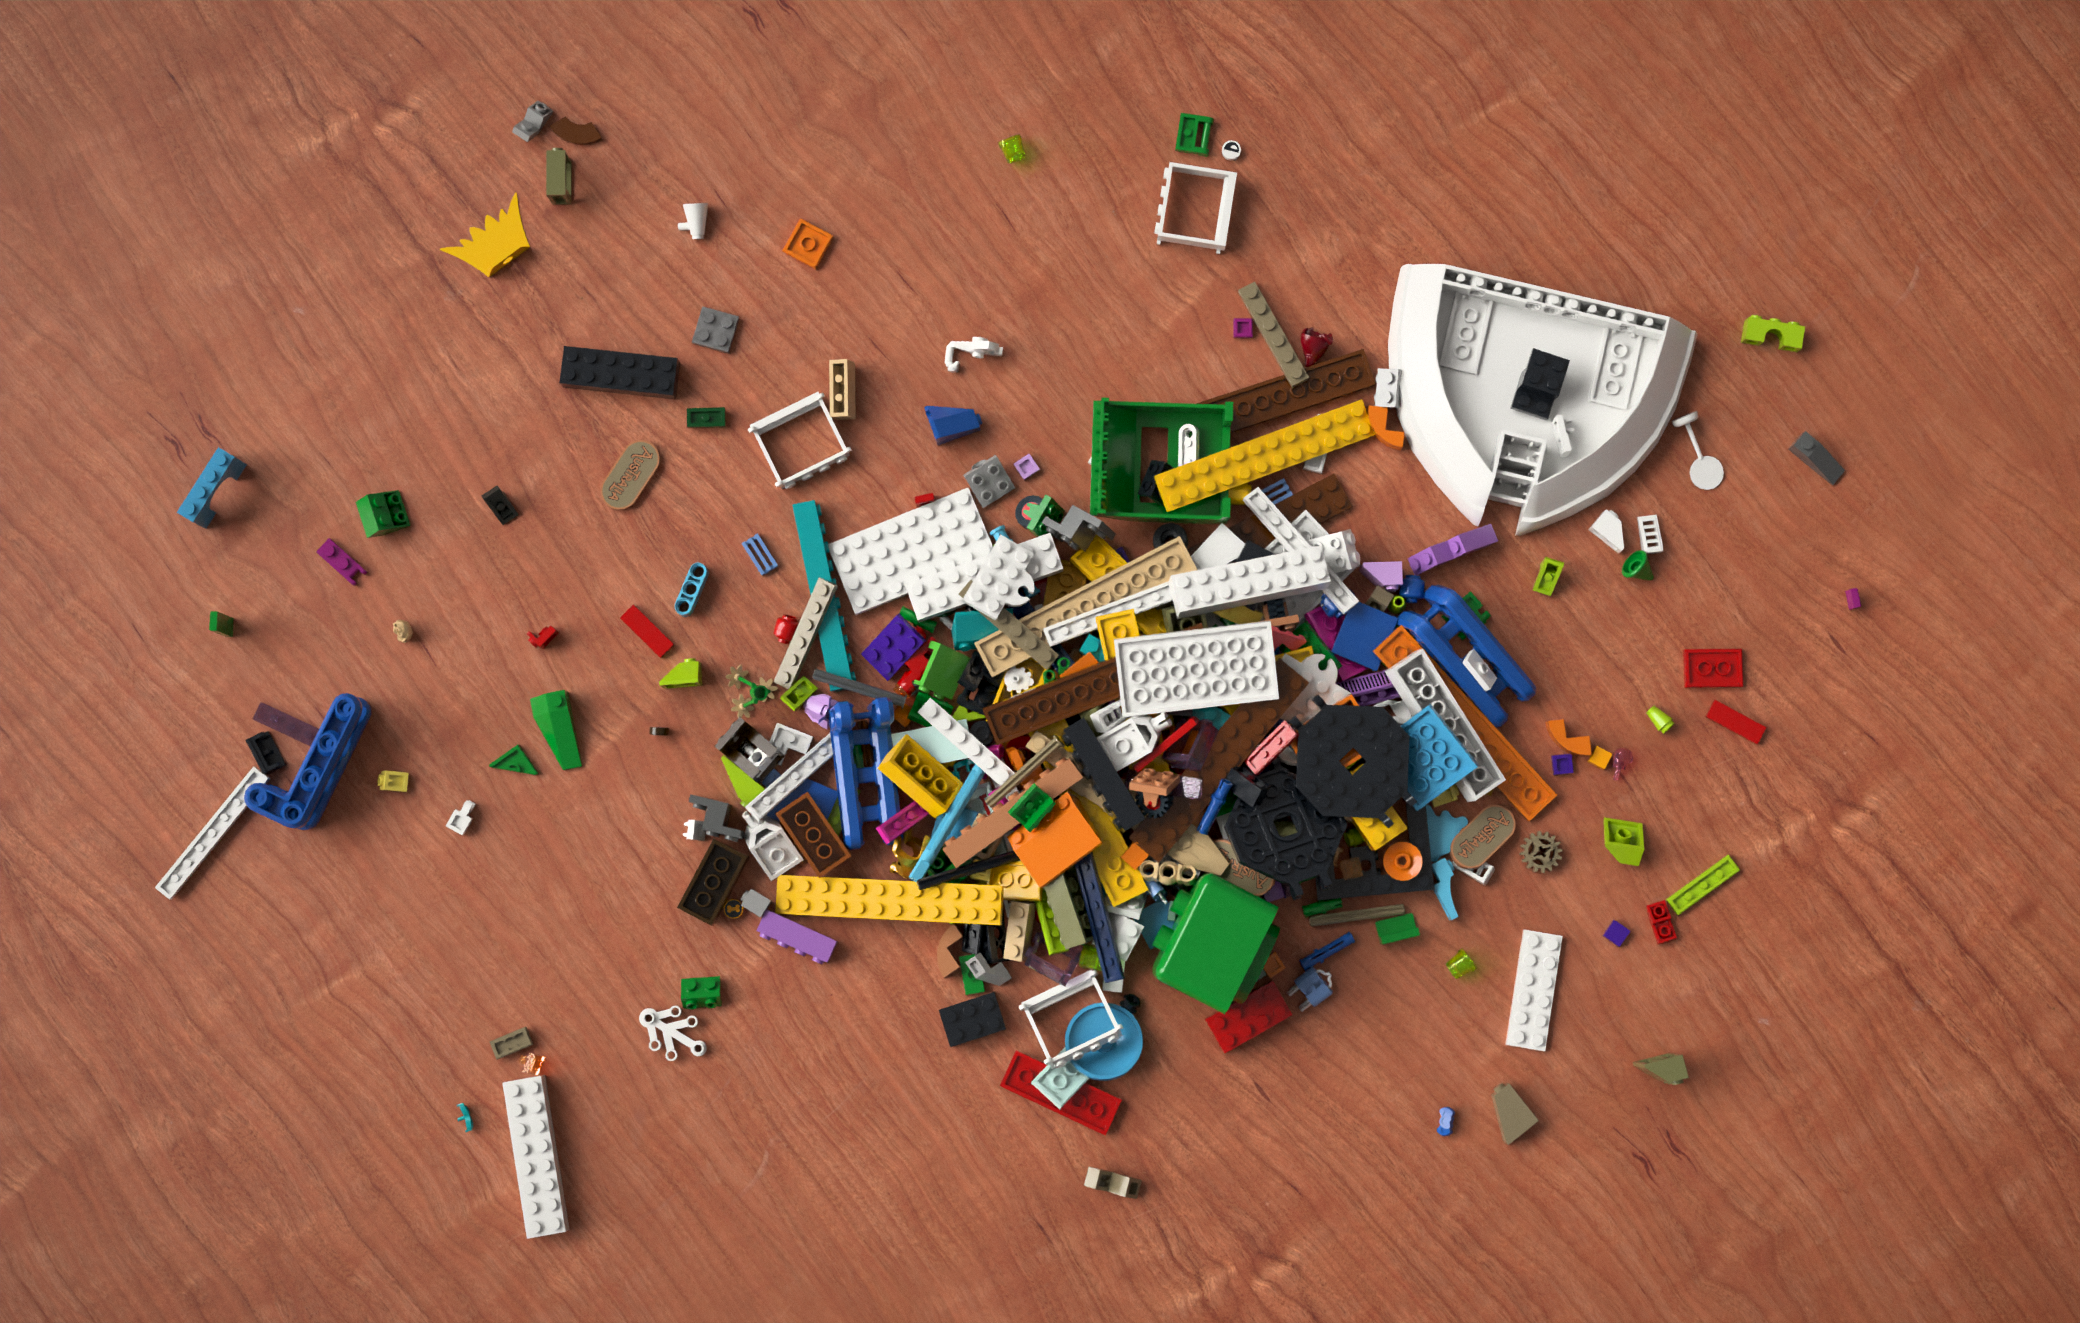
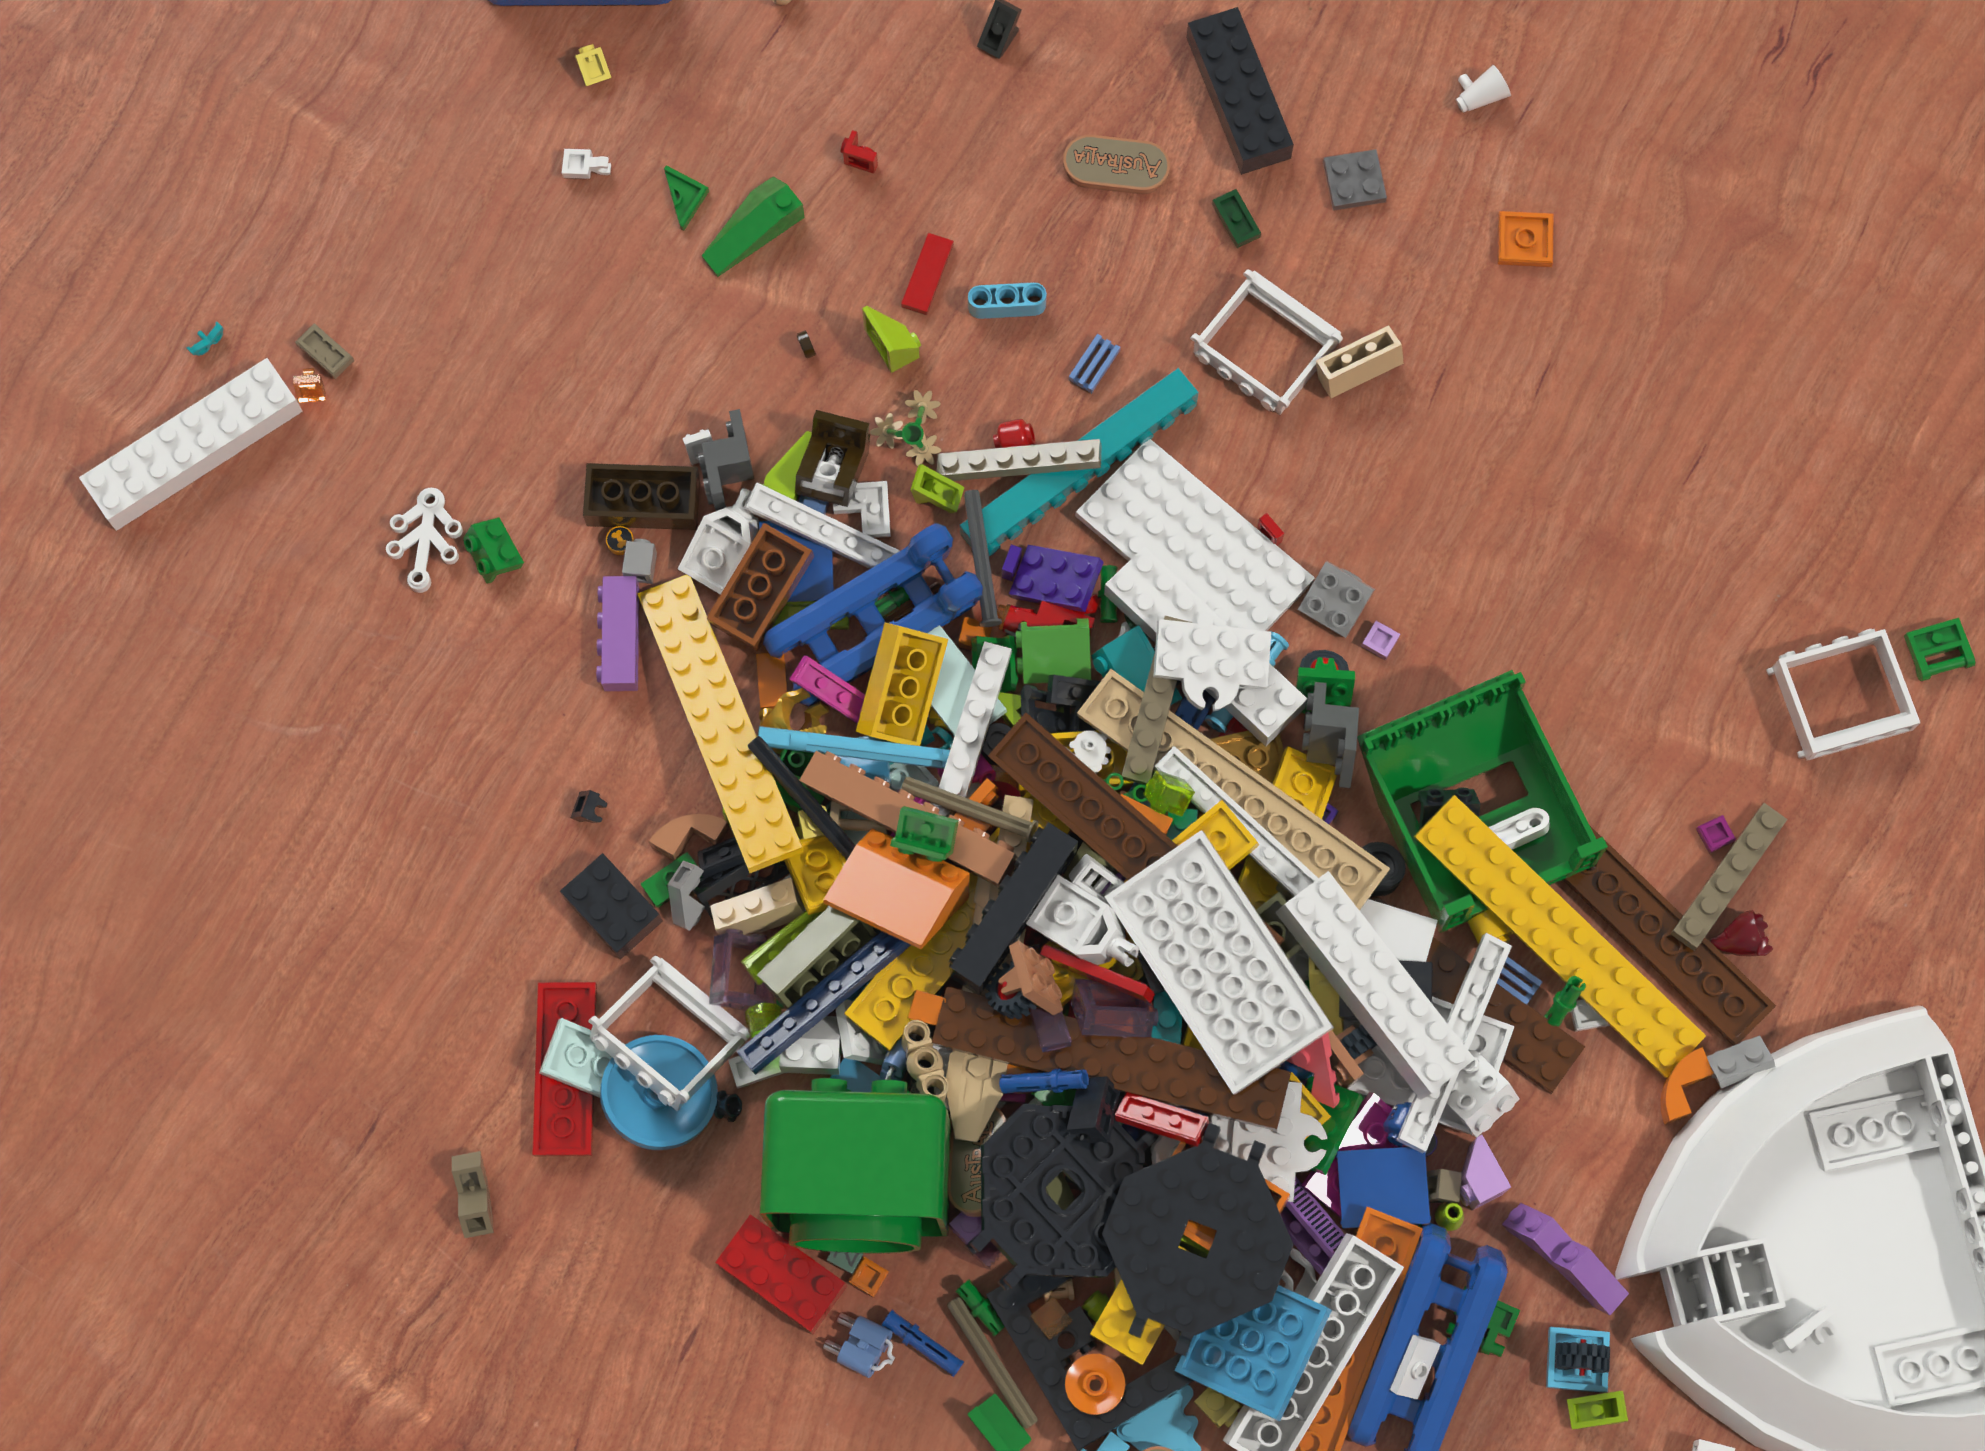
camera: 65 degrees right, 10 degrees down
lavender brick [803,694,838,729] -> none
blue slope [924,406,982,446] -> none
white animal [945,337,1003,373] -> none
clear neon green piece [998,134,1026,164] -> none
white tile [1222,140,1241,161] -> none
blue head [1399,575,1425,603] -> none
black bracket [1510,348,1570,421] -> none
none -> black tile [570,790,607,823]
none -> orange tile [756,653,788,710]
none -> dark purple tile [1002,545,1022,581]
none -> clear neon green brick [1143,770,1195,816]
none -> green pin [1544,976,1586,1027]
none -> plate [1546,1327,1610,1393]

